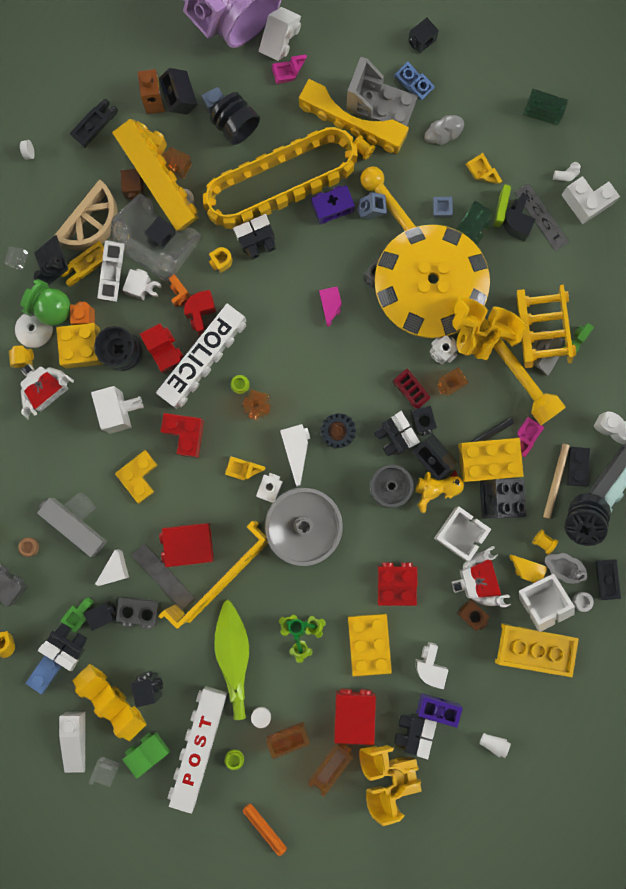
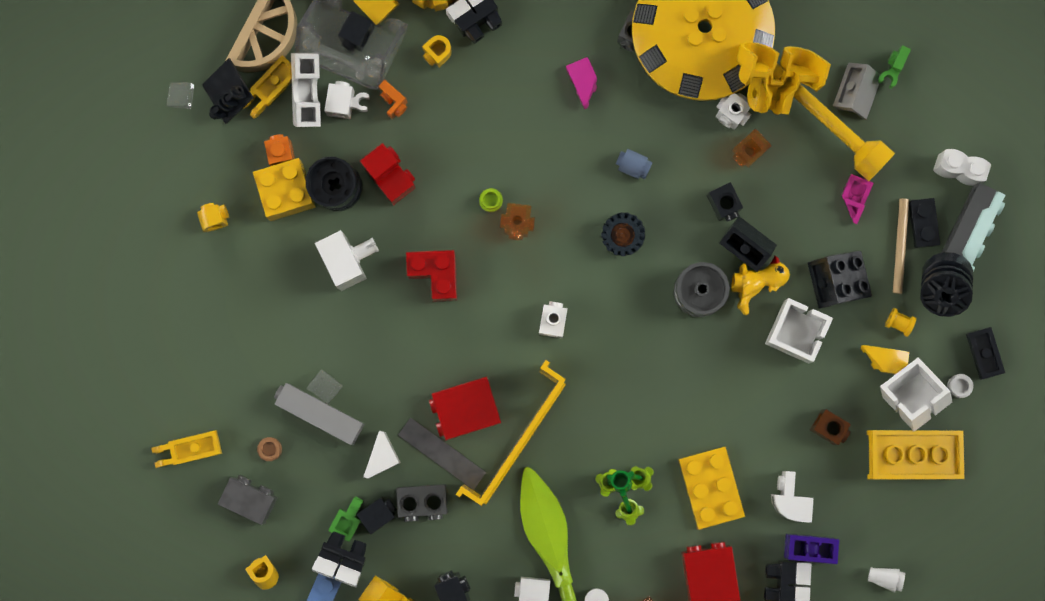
camera: 15 degrees left, 0 degrees up
white dish [15,314,53,348] -> none
bright green tile [20,279,71,326] -> none
torso [20,364,74,420] -> none
yellow plate [115,450,158,504] -> none
white brick [156,303,246,409] -> none
red brick [184,290,216,335] -> none
yellow slope [224,456,266,480] -> none
light grey dish [265,488,343,566] -> none
white slope [280,424,310,487] -> none
black hips [374,411,420,456] -> none
red plate [377,562,418,606] -> none
dark red slope [392,368,431,409] -> none
torso [451,546,511,607] -> none
yellow brick [458,438,524,482] -> none
black bar [470,417,514,442] -> none
yellow fence [516,284,576,368] -> none
light grey arm [545,553,587,584] -> none
none -> sand blue brick [616,149,653,180]

